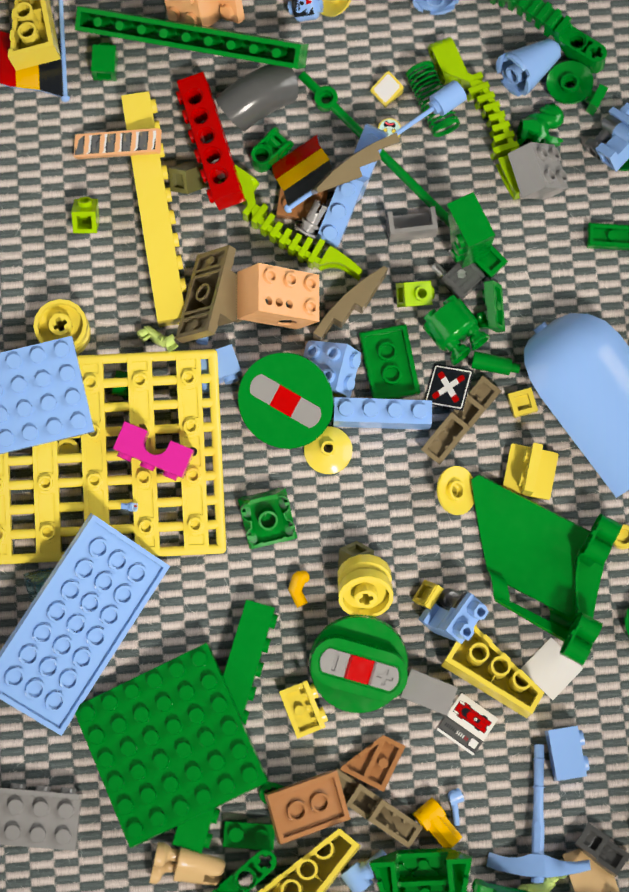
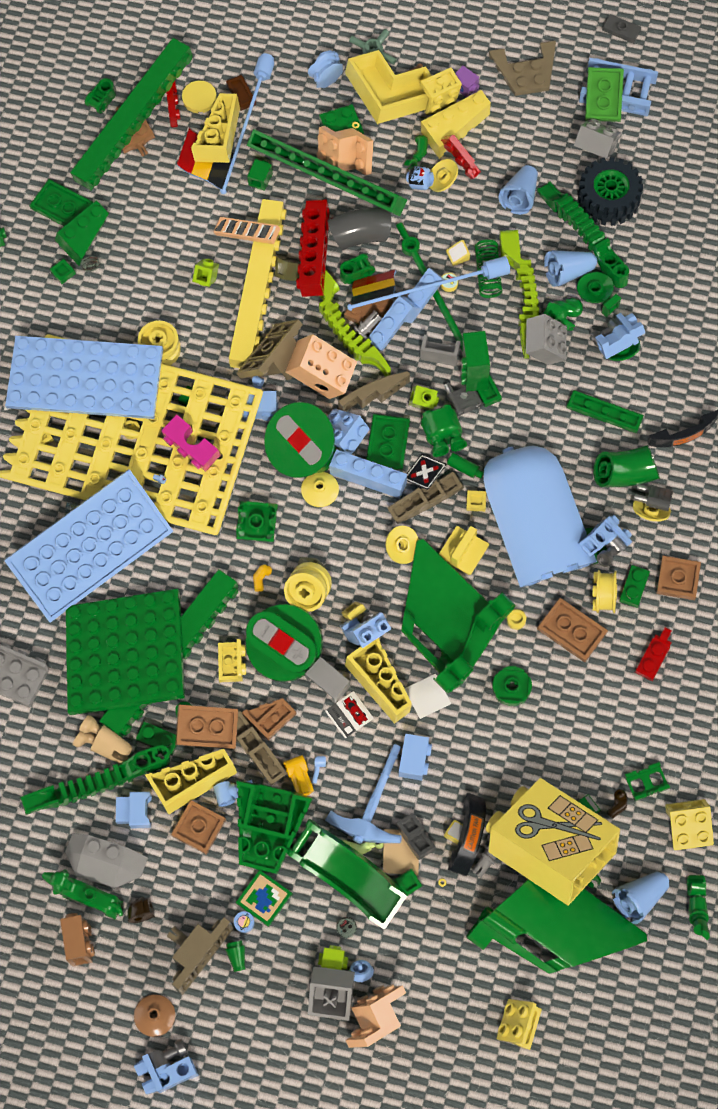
camera: 25 degrees right, 10 degrees down
yellowish green arm [137,326,178,353] -> none
dark tan slope [311,133,400,195] -> none
green hinge [477,280,505,333] -> none

